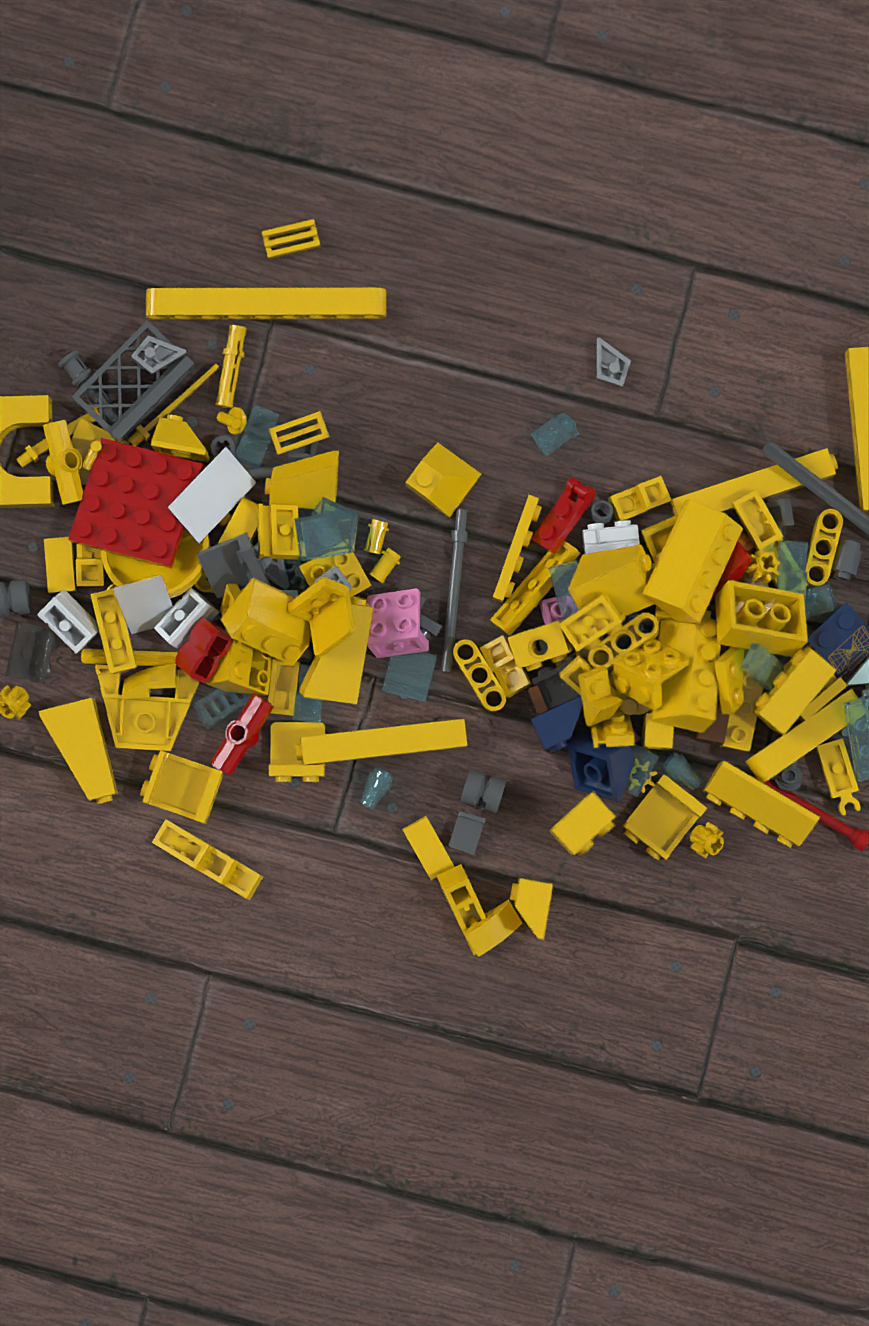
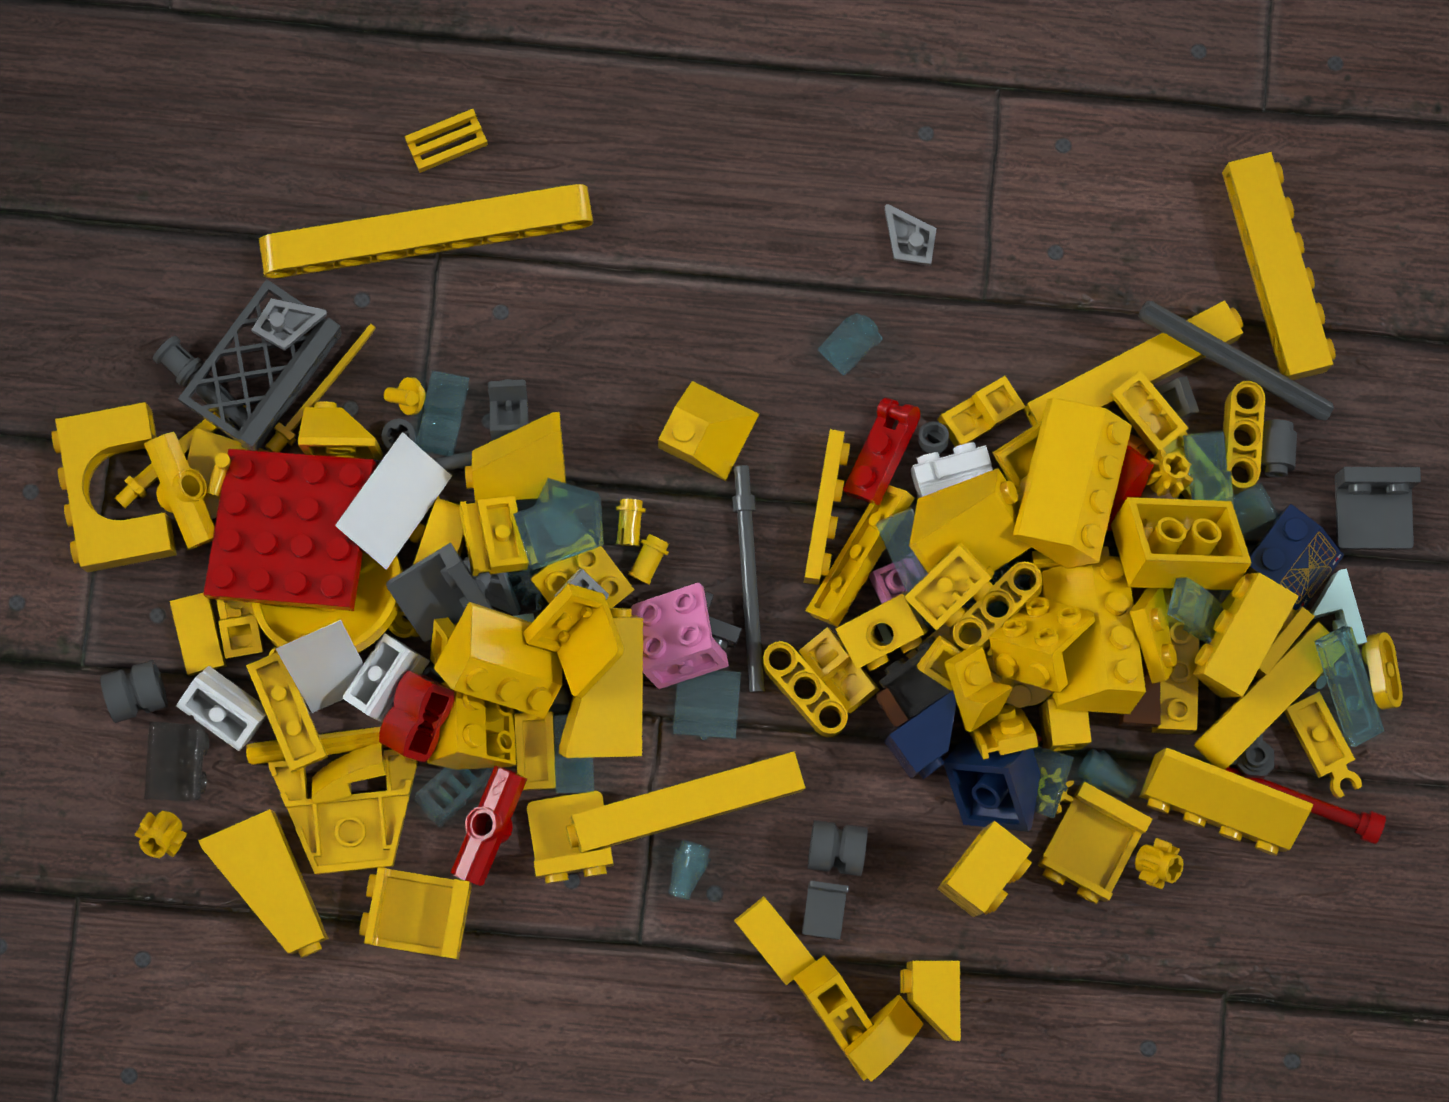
camera: 15 degrees left, 5 degrees down
yellow slope [152,819,263,900] -> none
yellow pin [215,325,247,408] -> none
yellow tile [269,411,330,455] -> none

